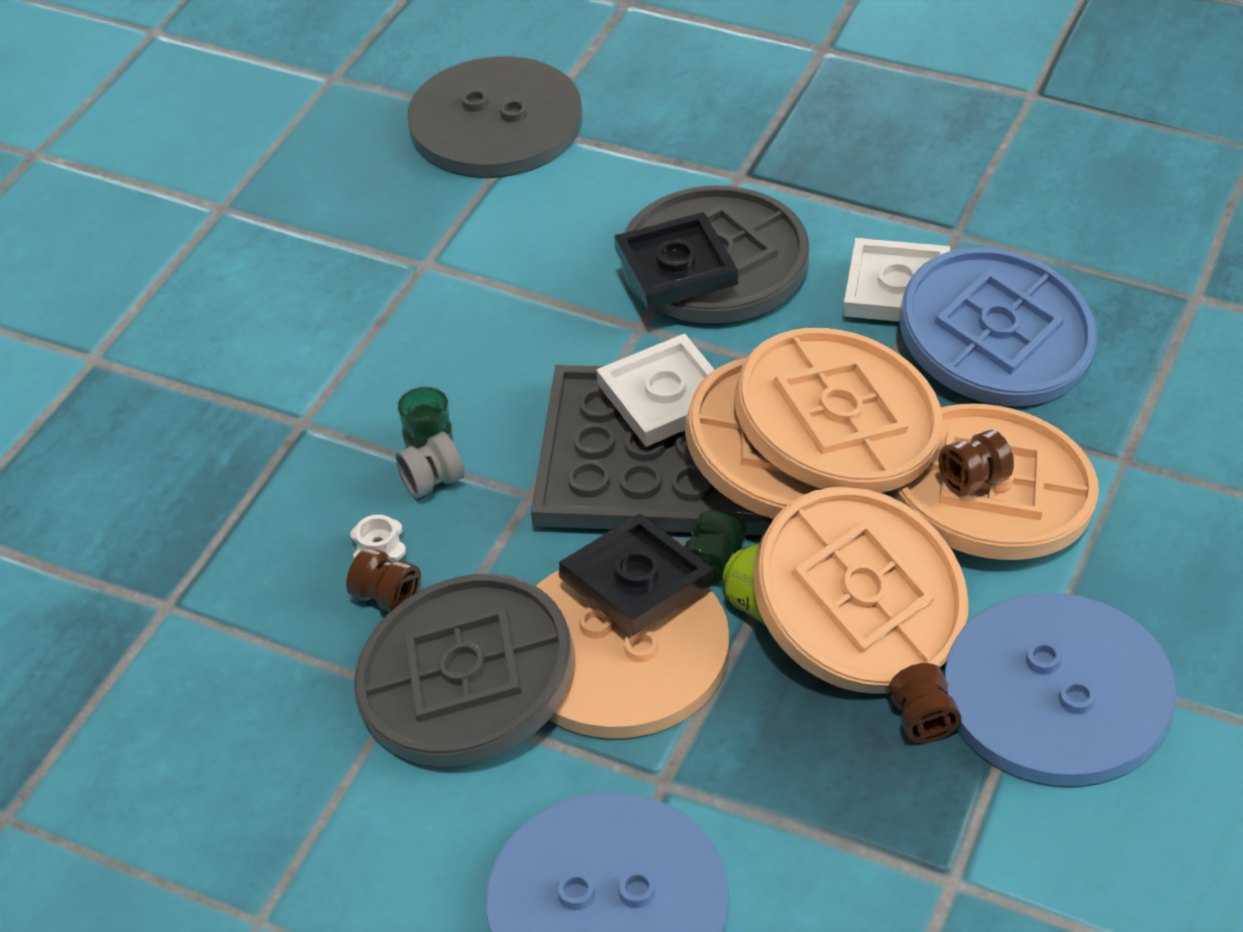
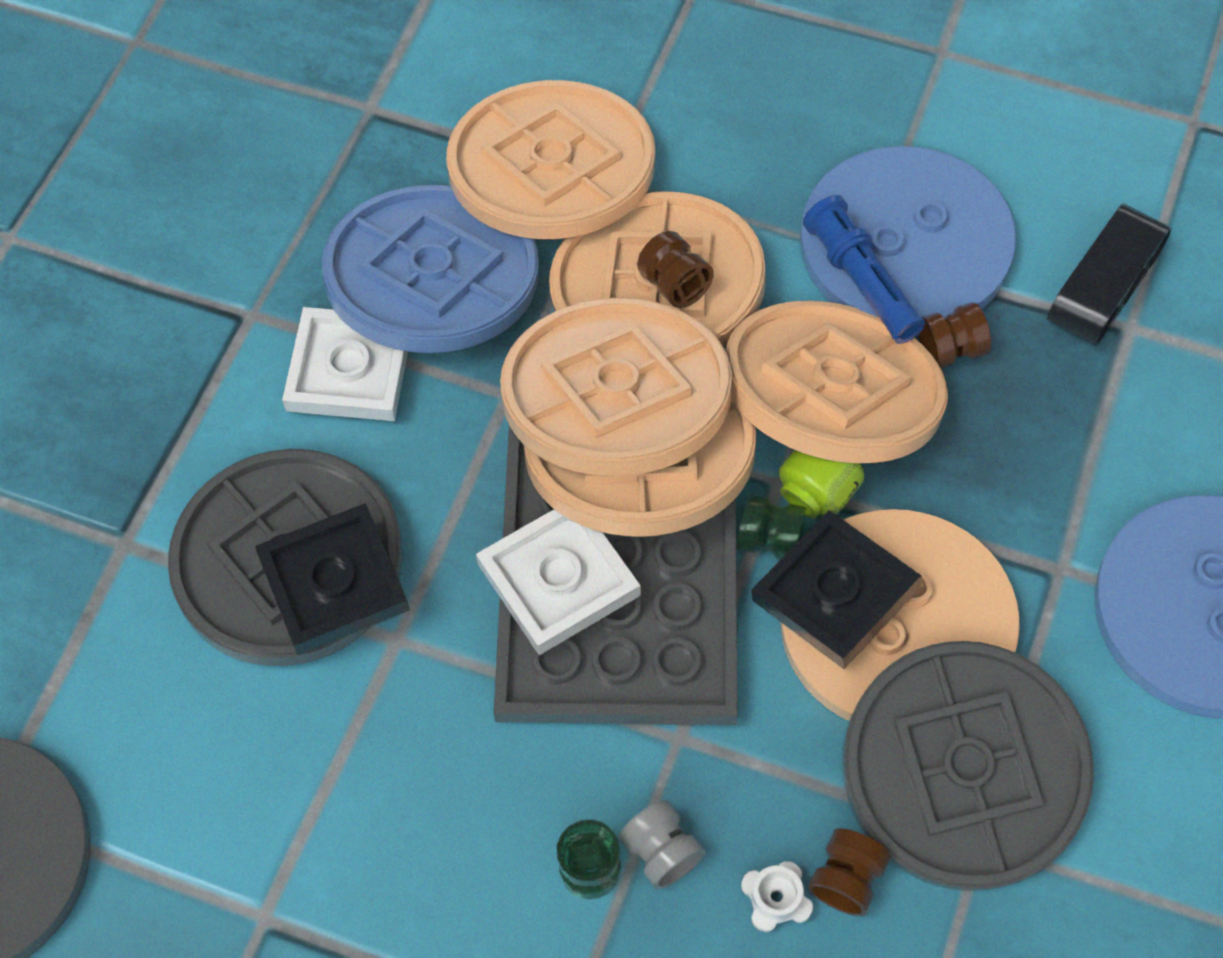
camera: 95 degrees left, 15 degrees up
none -> light nougat plate [446,80,655,239]
none -> blue pin [803,195,926,344]
none -> black beam [1047,203,1172,346]

